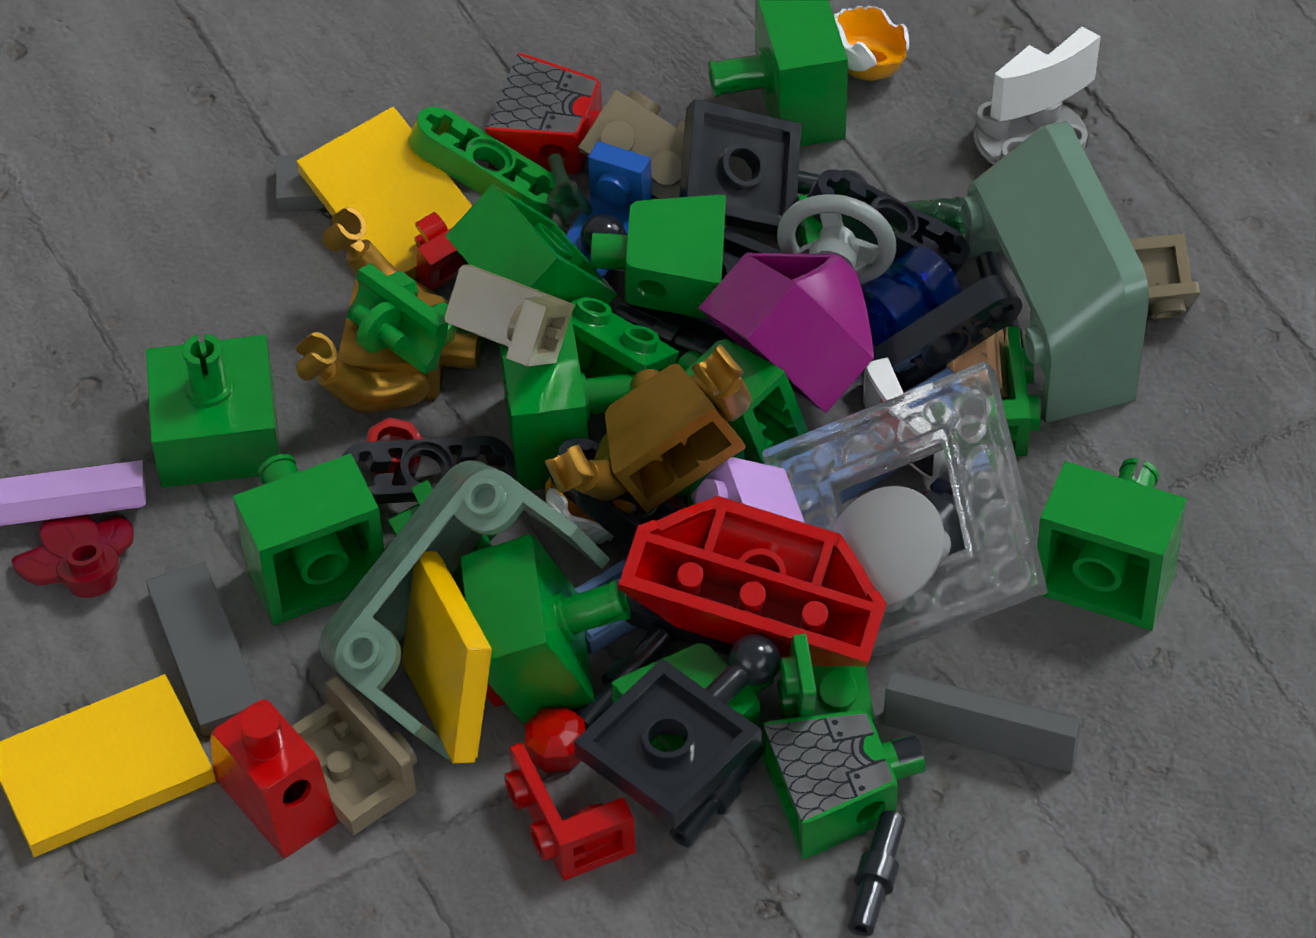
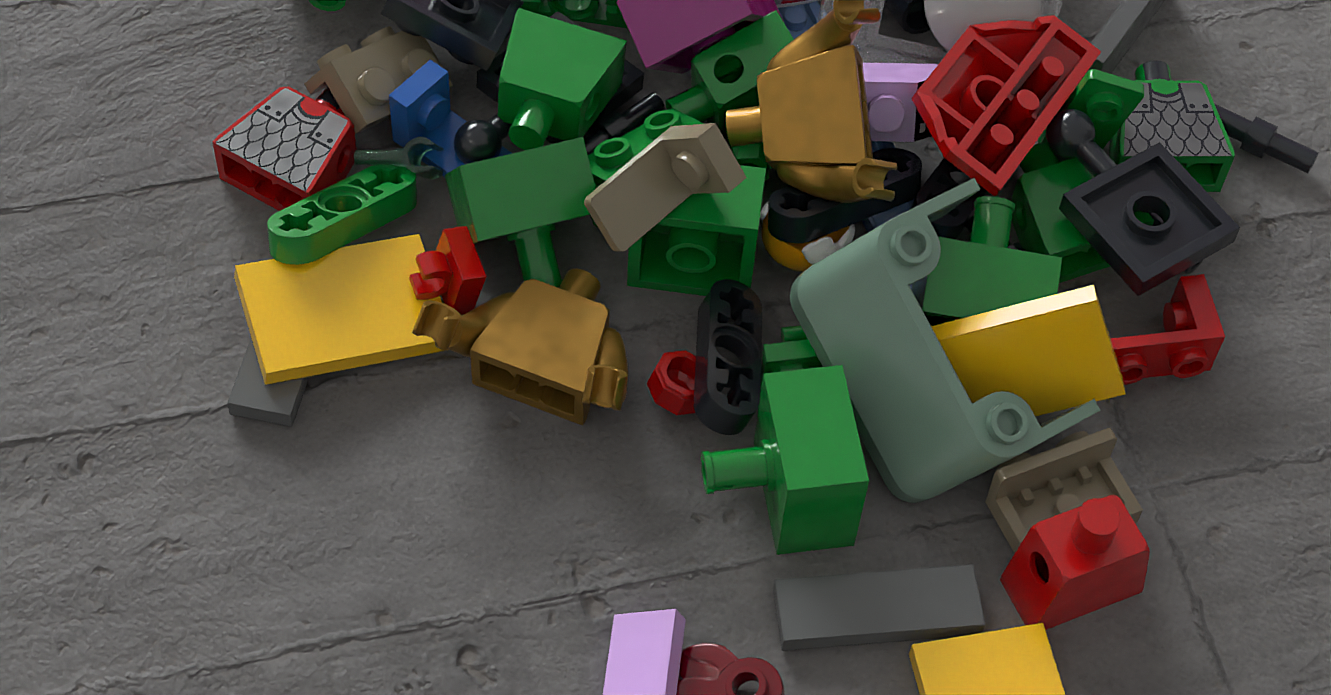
camera: 80 degrees left, 5 degrees up
green brick [146,334,281,488] -> none
green hips [346,264,458,374] -> none

